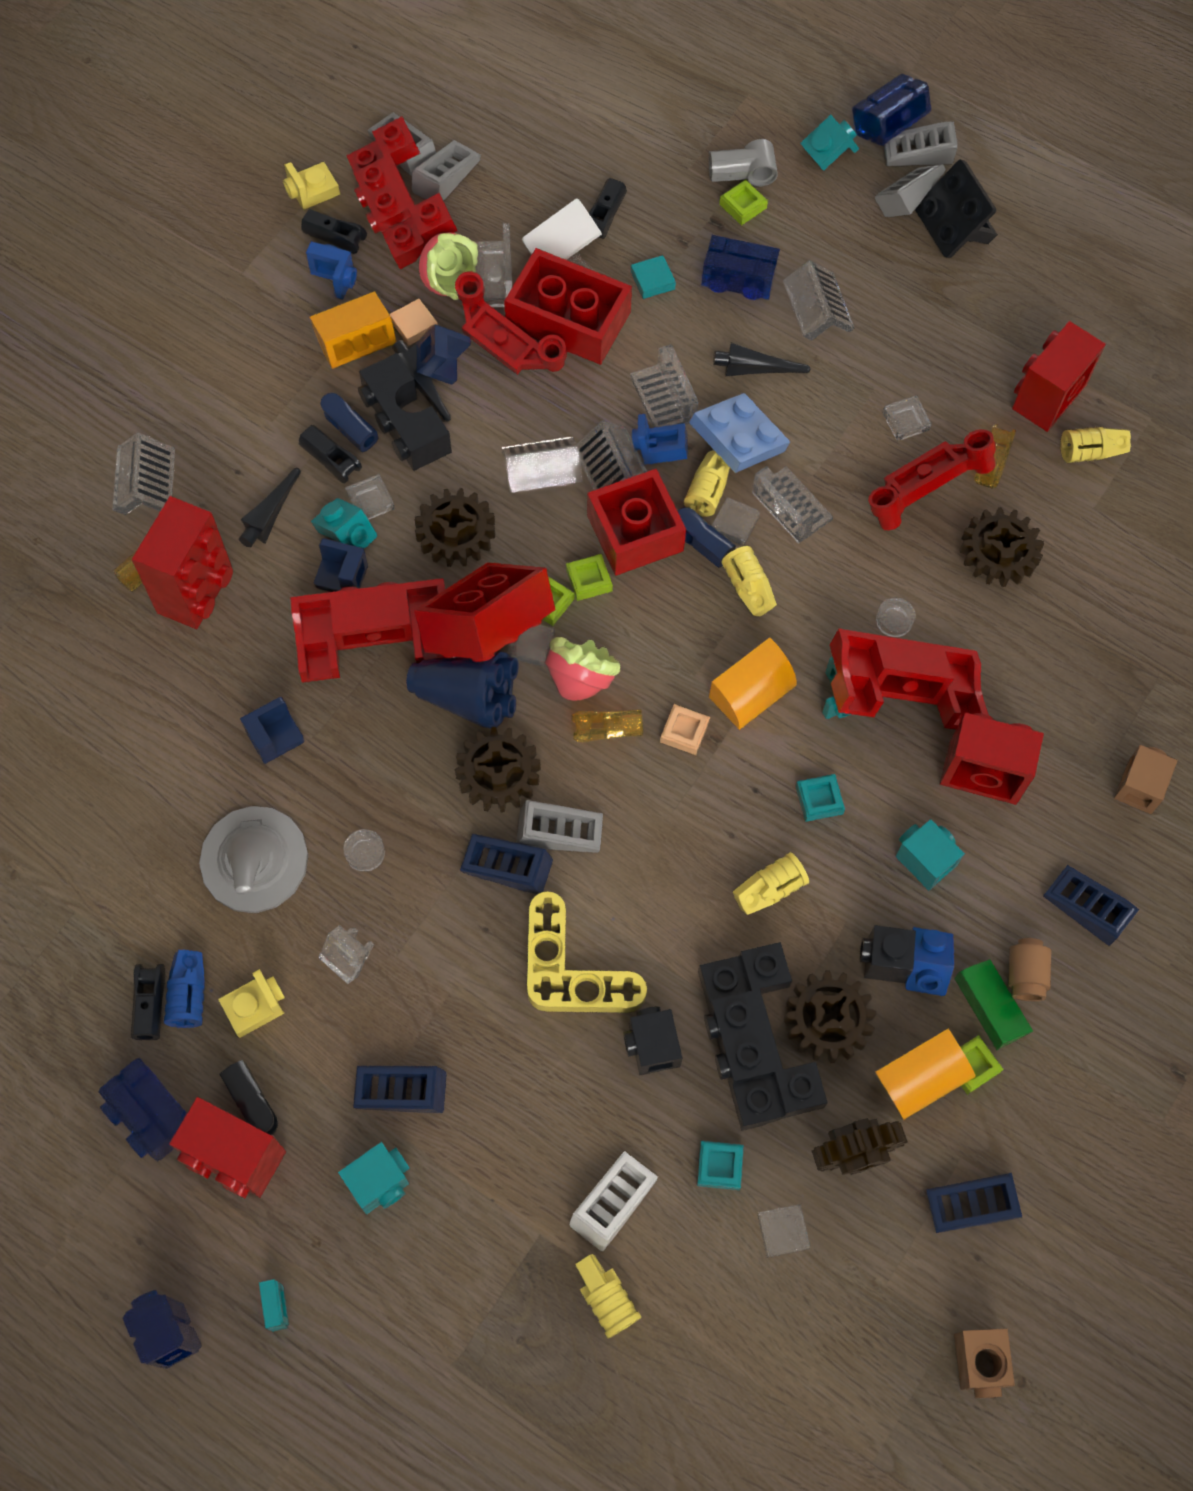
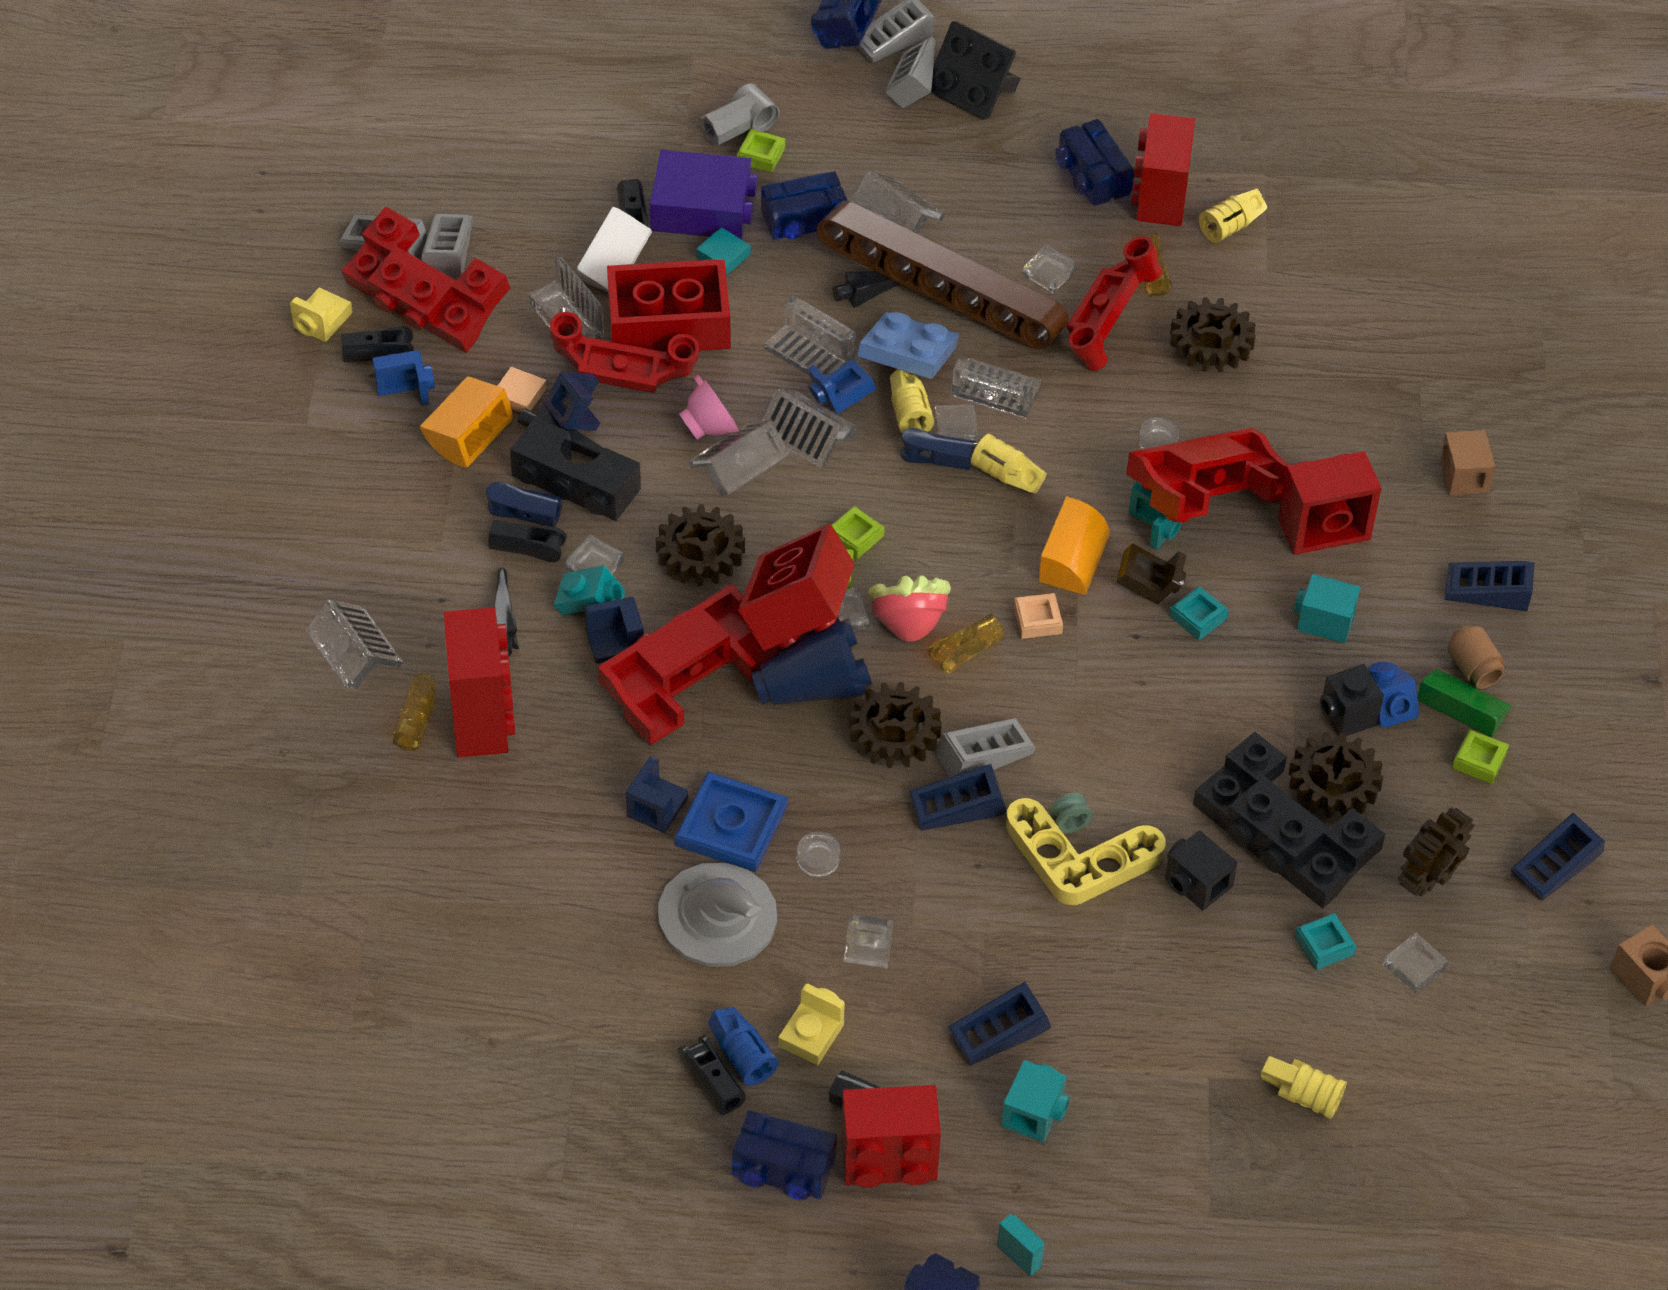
camera: 30 degrees left, 15 degrees down
yellowish green hair [419,232,478,300] -> none
white slope [569,1151,658,1251] -> none
red brick [587,468,686,576] -> none
light yellow hinge [733,852,809,915] -> none
teal bracket [800,114,859,171] -> none
light orange brick [875,1028,976,1120] -> none
none -> dark purple brick [650,150,758,240]
none -> blue tile [675,771,788,872]
none -> bright pink piece [679,374,740,440]
none -> reddish brown beam [817,201,1069,350]
none -> sand green bush [1049,792,1093,834]
none -> clear blue brick [1056,119,1135,206]
none -> dark brown bracket [1116,543,1186,604]

